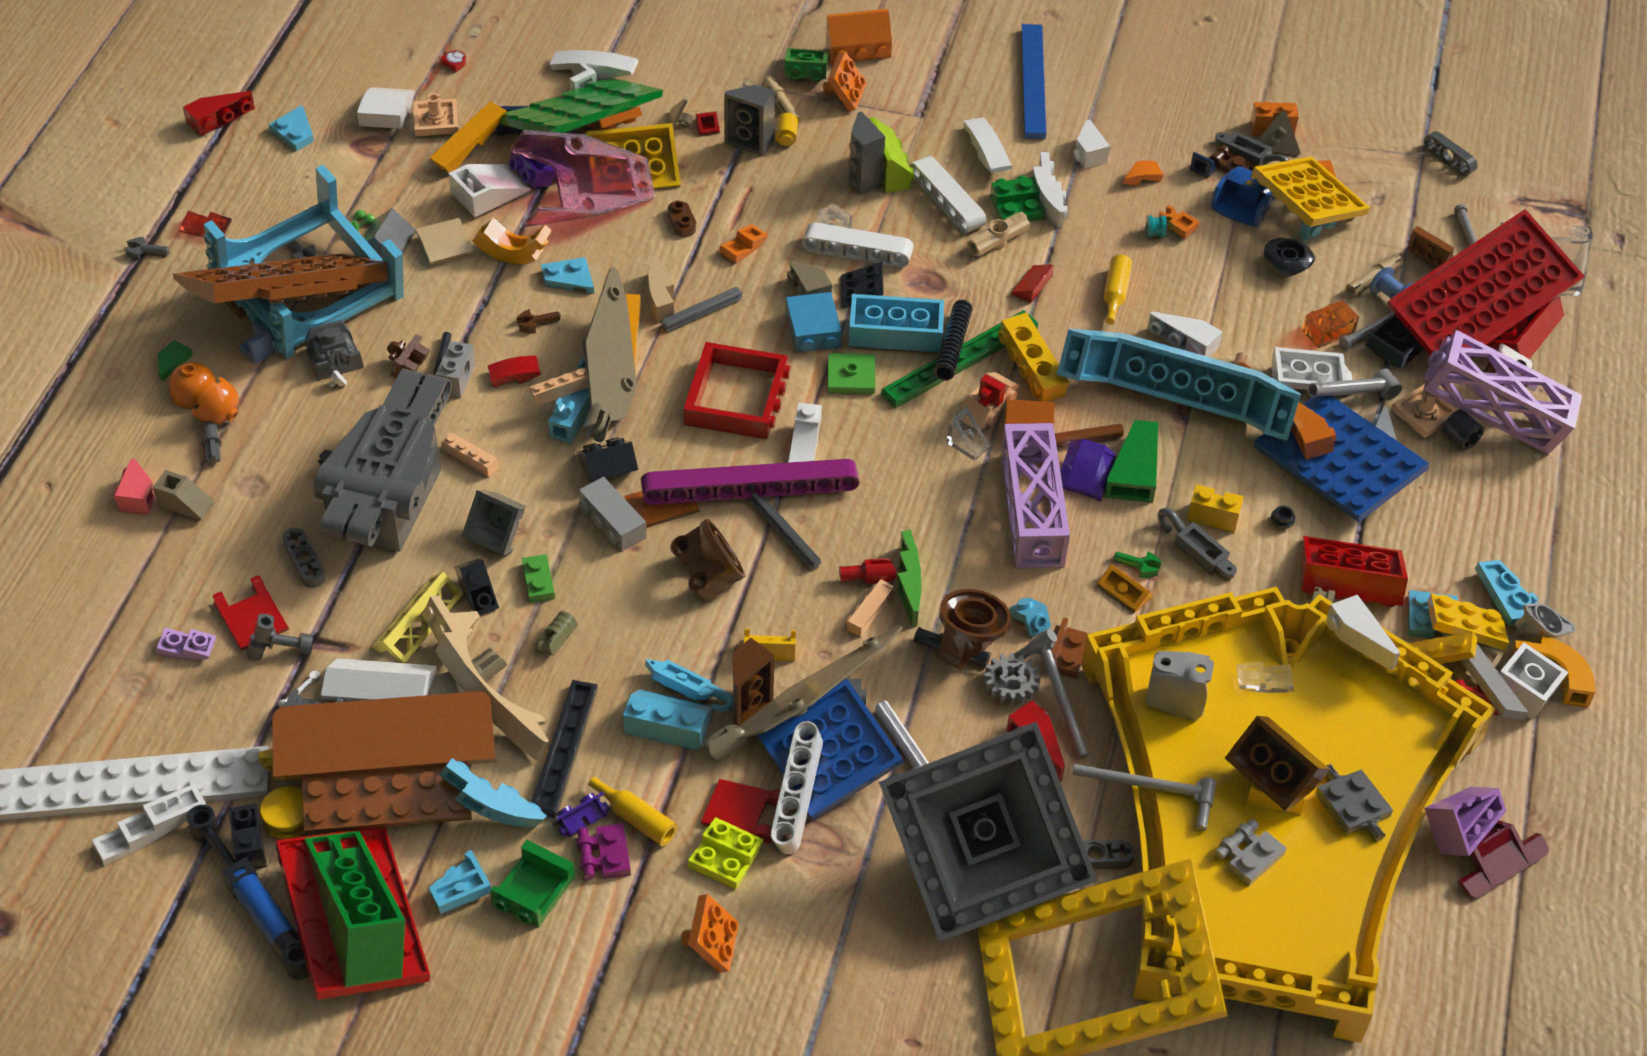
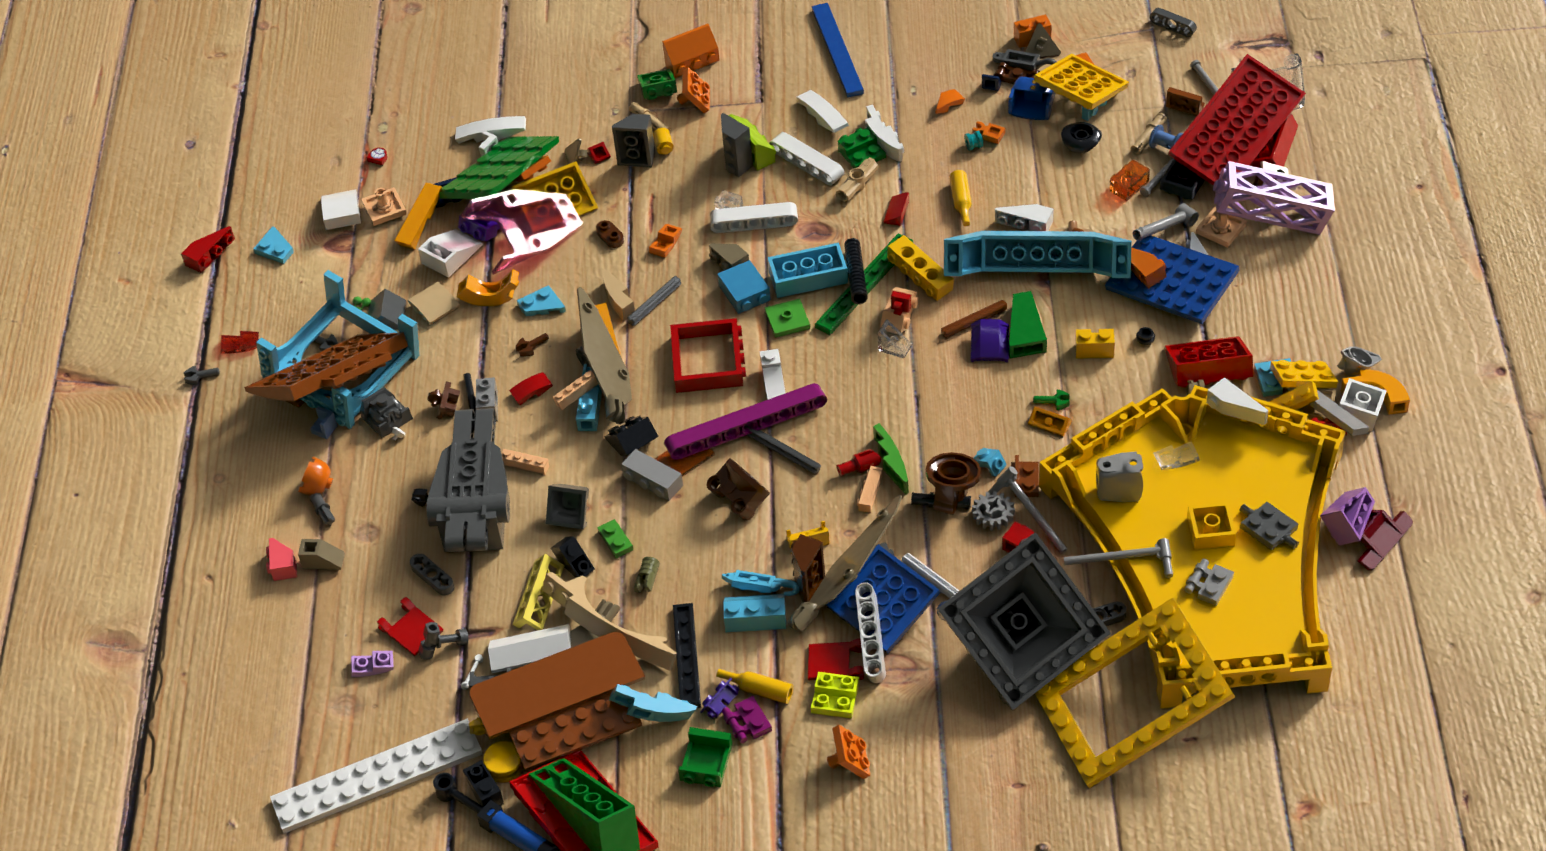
camera: 10 degrees left, 0 degrees up
white slope [92,784,206,866] -> none
green tile [158,340,193,381] -> none
orange cylinder [169,362,217,409] -> none
medium azure wing [429,850,491,914] -> none
black hinge [841,261,884,308] -> none
lavender piece [1001,423,1070,568] -> none
orange slope [1005,400,1056,426] -> none
white slope [1074,120,1110,169] -> none
dark grey piece [1157,508,1237,579] -> none
reddish brown slope [1224,716,1330,811] -> none
white slope [1271,347,1352,391] -> none
black piece [1442,409,1485,451] -> none
medium azure wing [1475,560,1539,626] -> none

